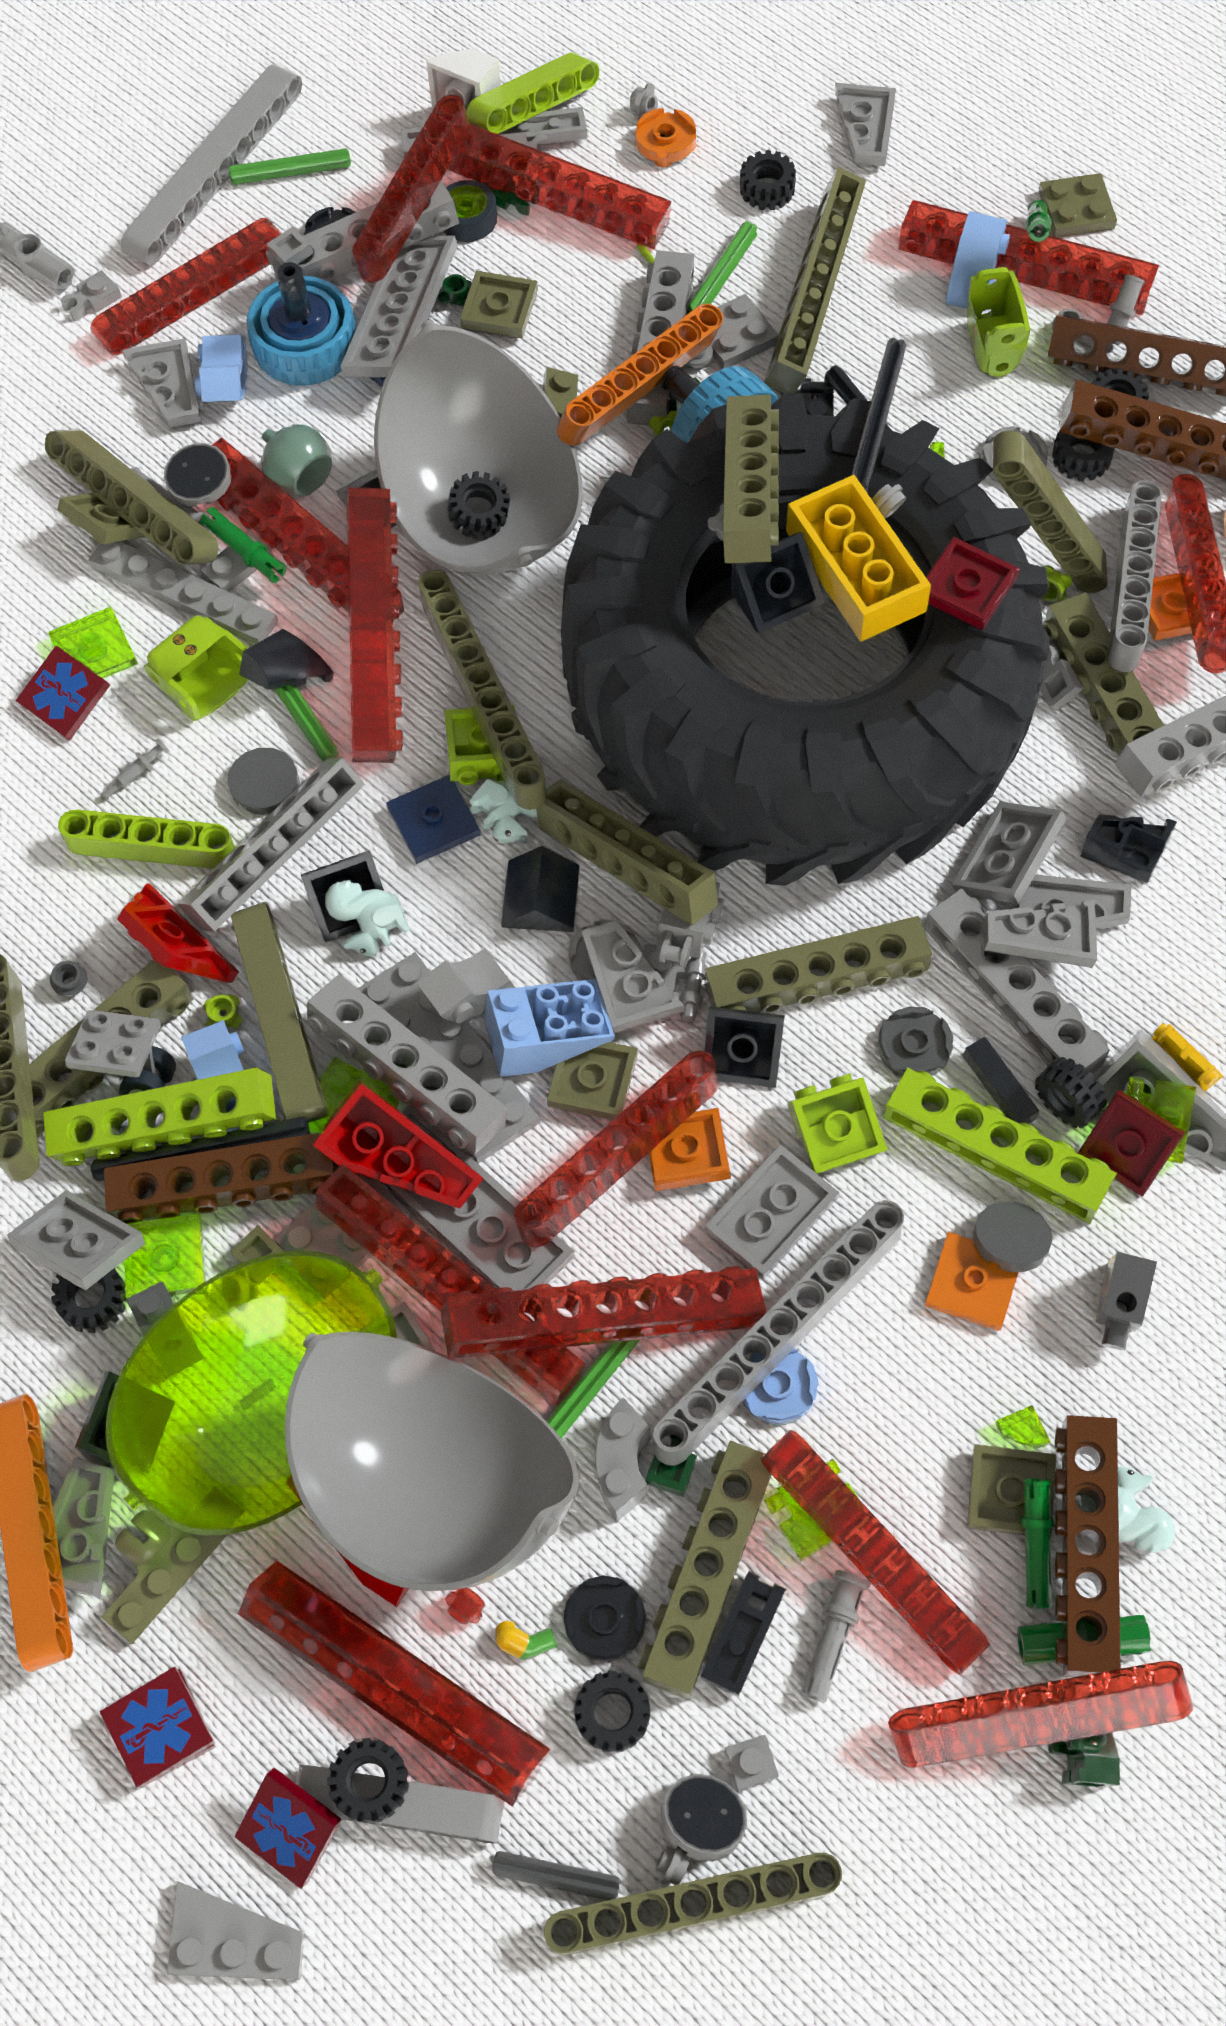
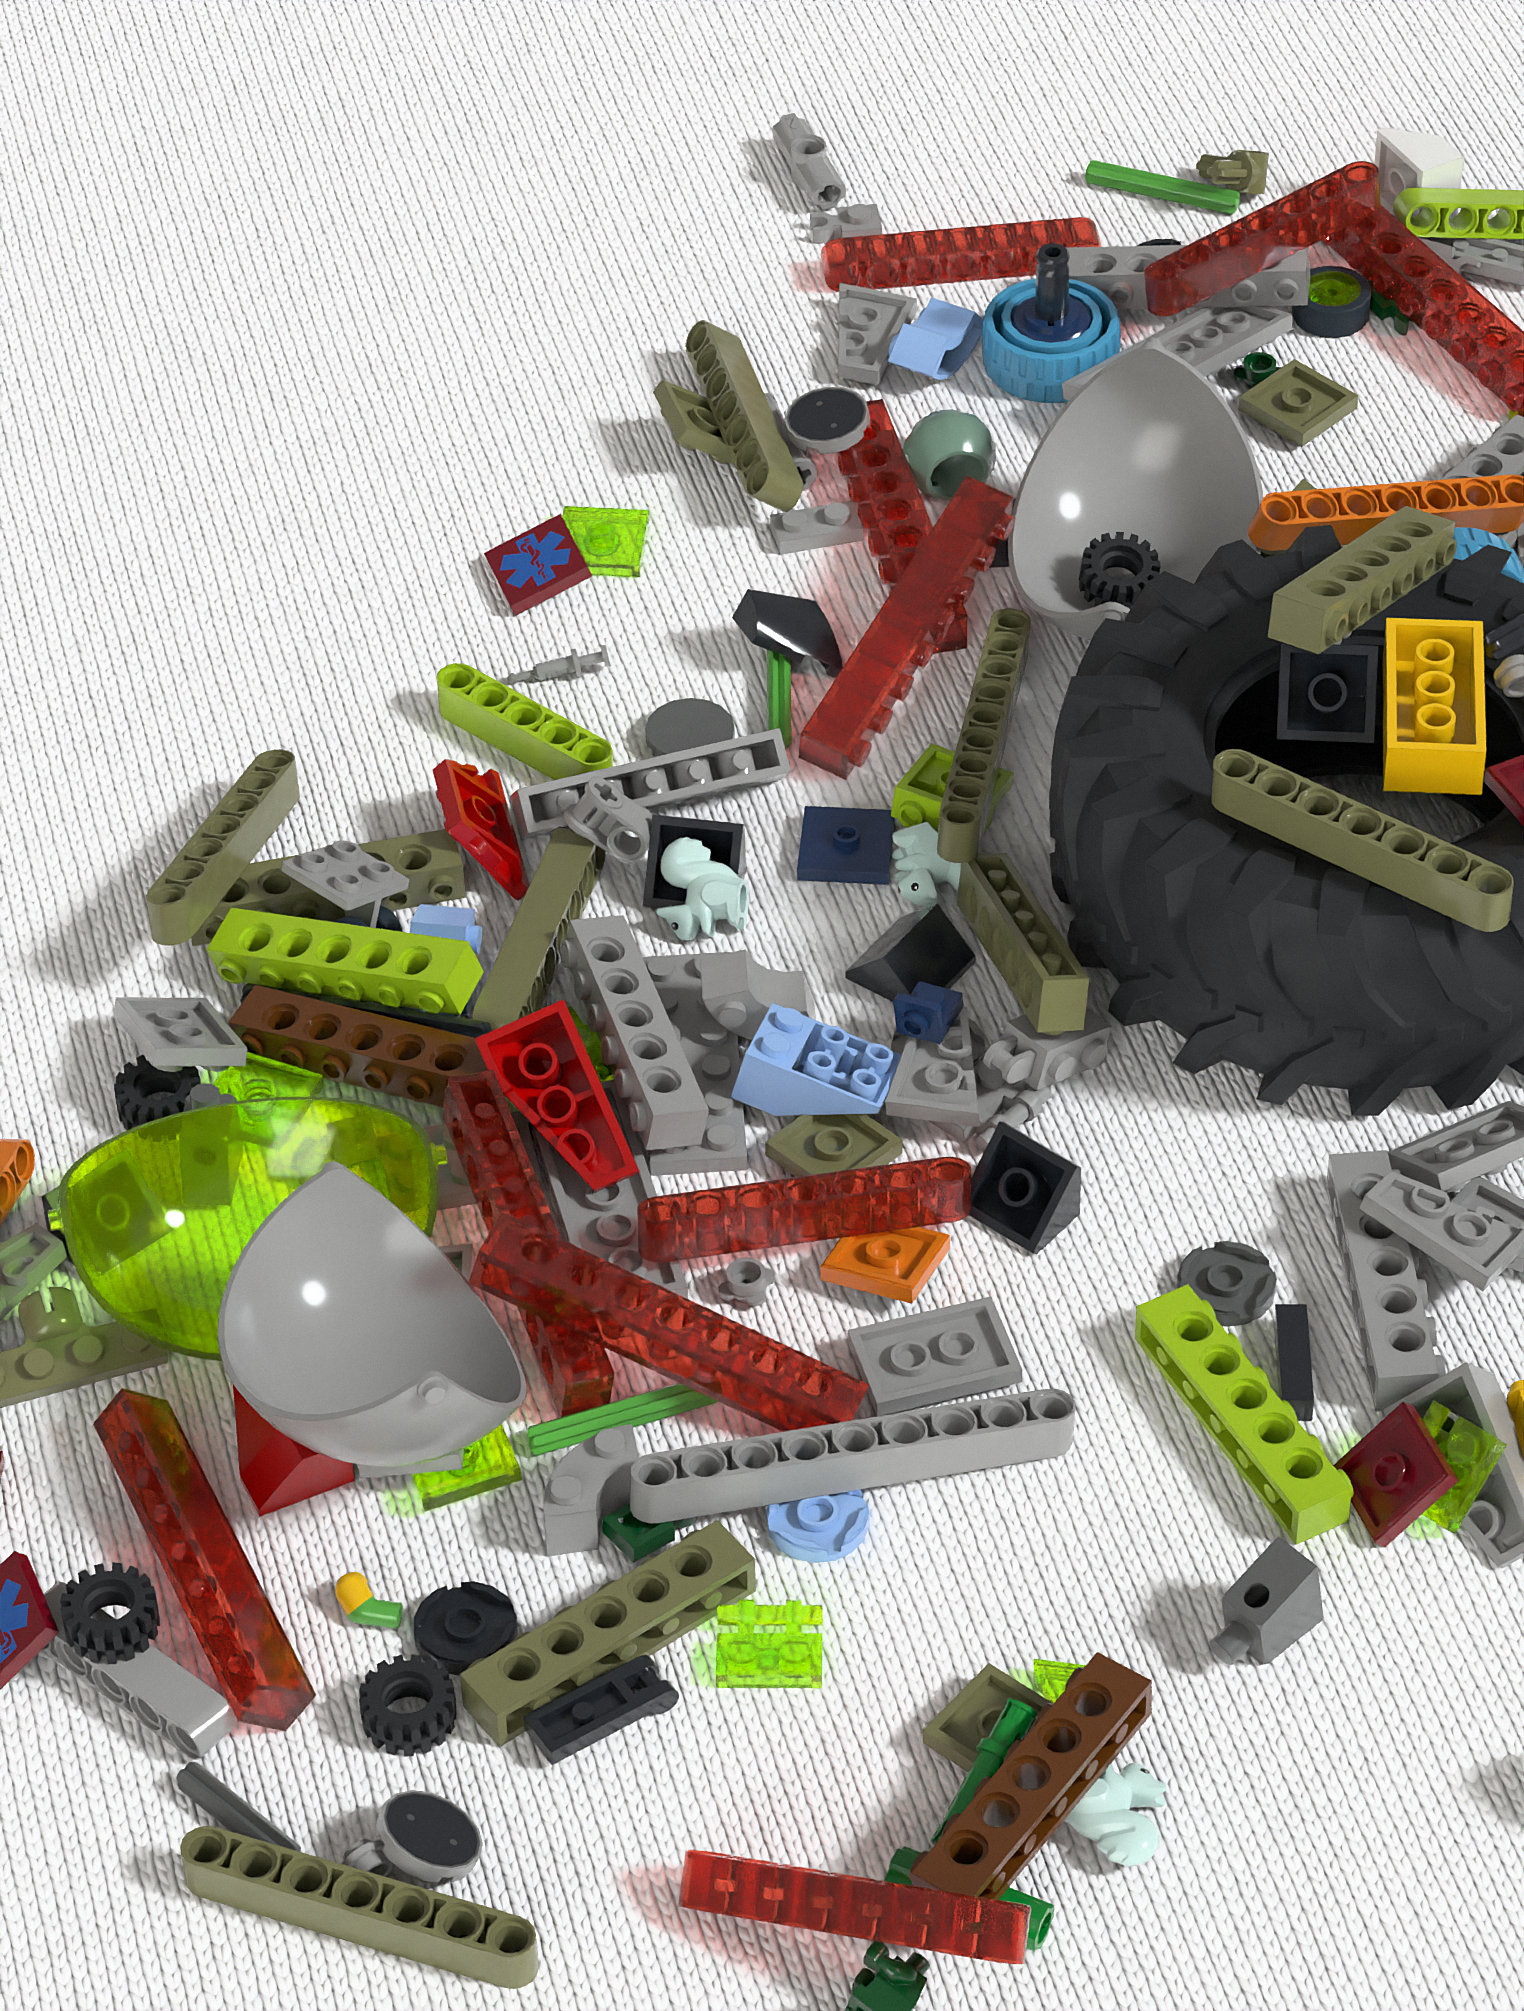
camera: 30 degrees right, 20 degrees down
dark grey plate [50,961,88,997] -> none
light grey plate [88,541,278,644] -> none
light grey beam [121,64,302,266] -> none
lime piece [144,615,248,722] -> none
green pin [200,507,286,583] -> none
lime plate [203,994,243,1029] -> none
light grey plate [267,226,313,265] -> none
clear red plate [445,1588,485,1625] -> none
olive brick [704,916,932,1013] -> none
light grey plate [725,1734,779,1792] -> none
clear red beam [760,1430,990,1676] -> none
lime plate [787,1073,888,1174] -> none
light grey pin [801,1570,871,1703] -> none
orange plate [924,1232,1019,1331] -> none
dark grey tile [973,1202,1053,1272] -> none
black tyre [1035,1057,1107,1129] -> none
none -> light grey piece [564,777,652,863]
none -> light grey plate [718,1257,775,1307]
none -> dark blue bracket [893,981,964,1044]
none -> olive axle [1196,150,1269,194]
none -> olive beam [1211,749,1514,932]

